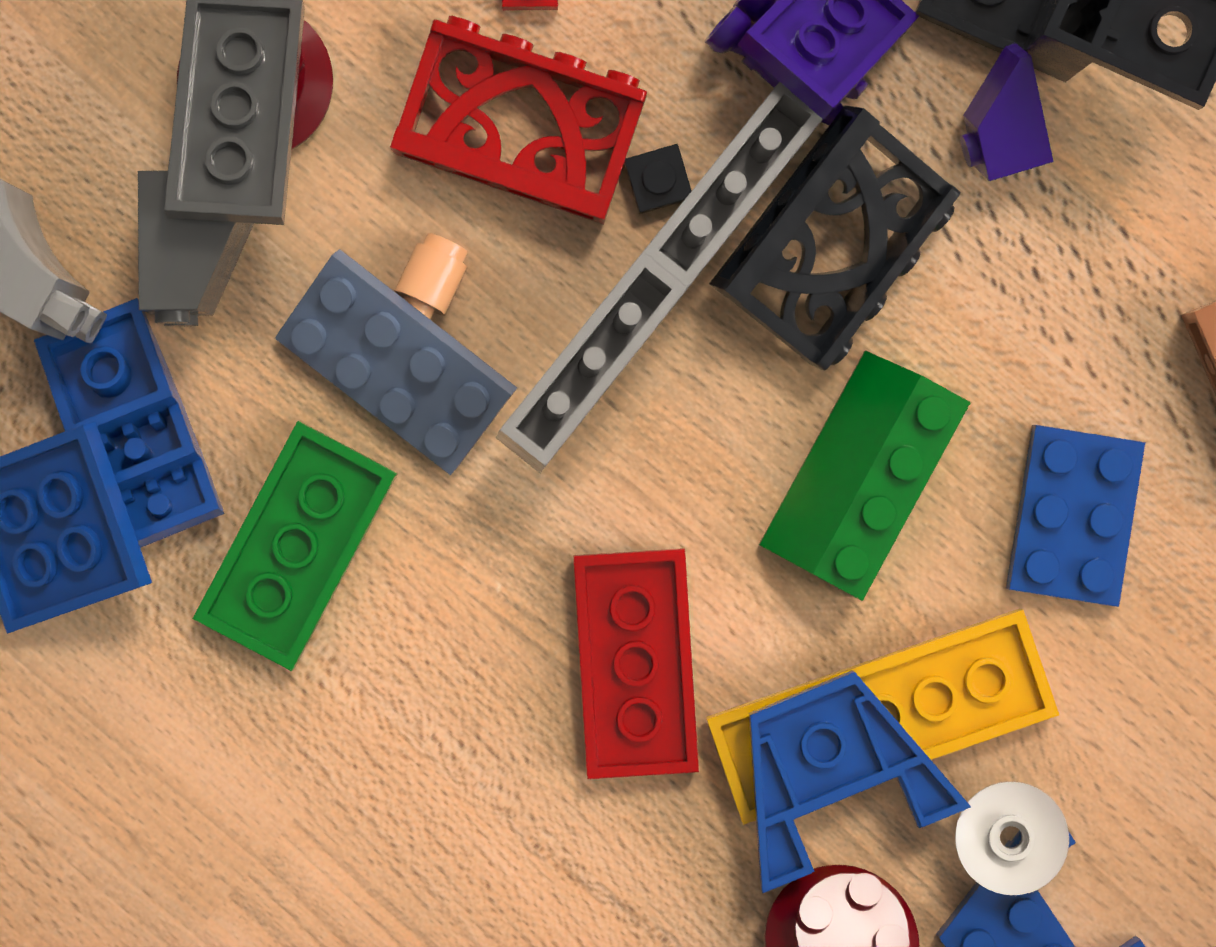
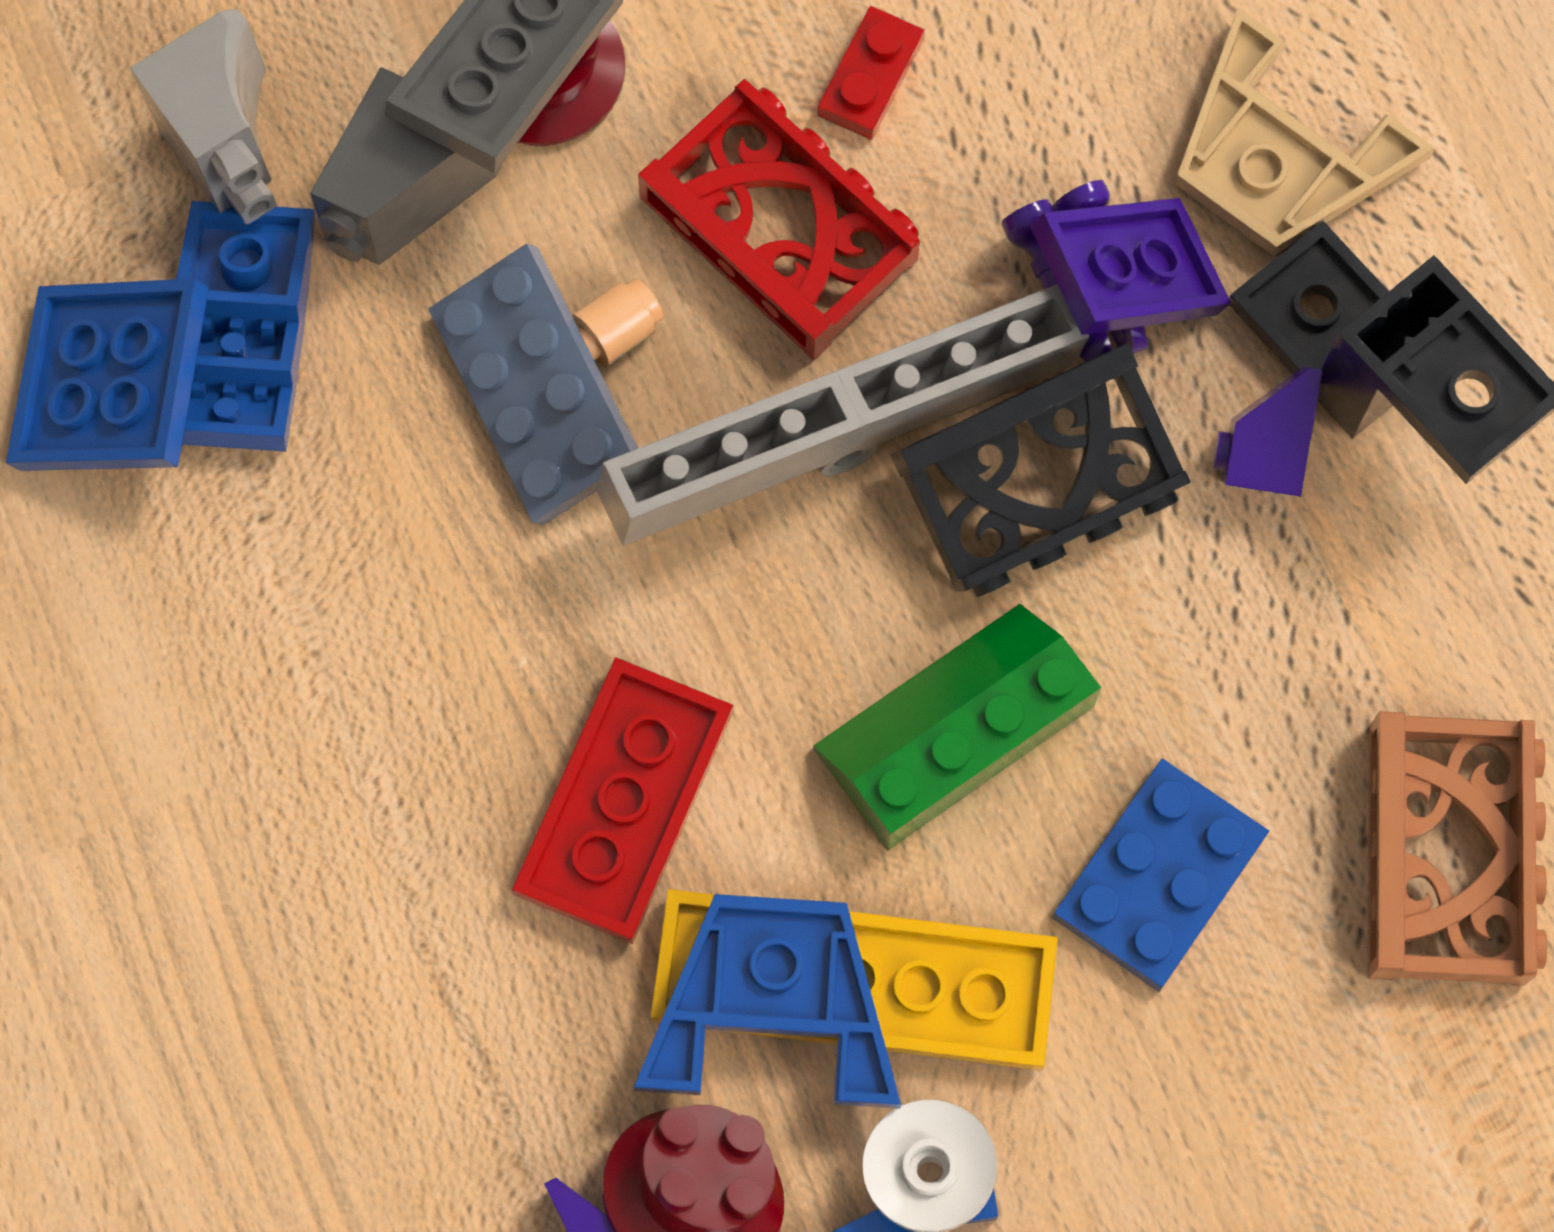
camera: 25 degrees right, 15 degrees down
green plate [192,421,398,671] -> none
black plate [624,143,692,215] -> none

